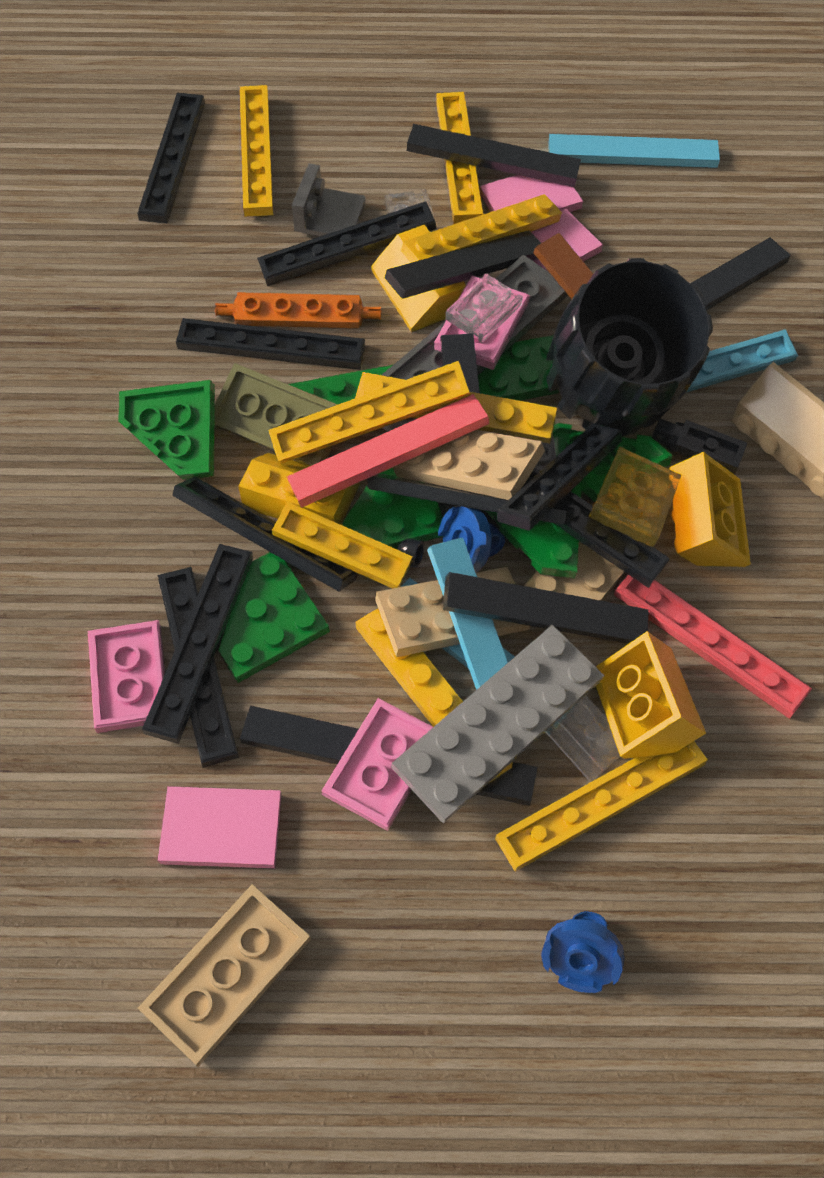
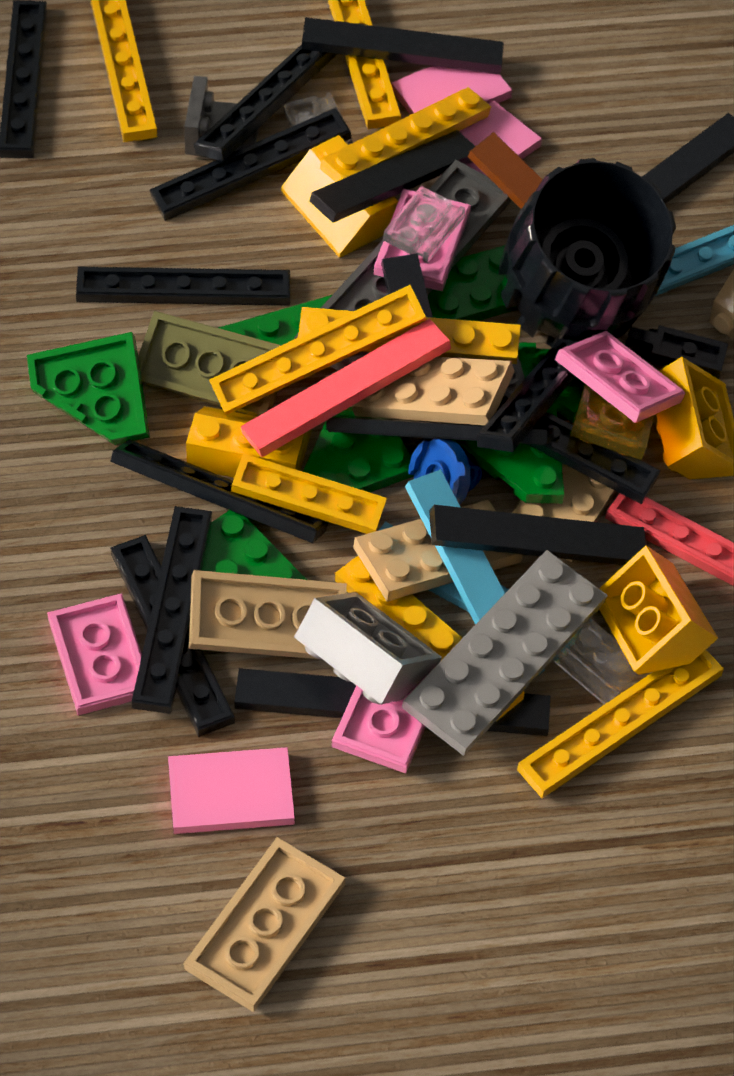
camera: 10 degrees left, 5 degrees down
orange plate [215,292,381,328] -> none
black hinge [397,538,424,567] -> none
blue tile [541,911,625,993] -> none
medium azure tile [548,134,720,168] -> none
none -> tan plate [189,570,347,660]
none -> black tile [194,44,337,162]
none -> slope [294,592,442,705]
none -> bright pink tile [555,331,686,423]

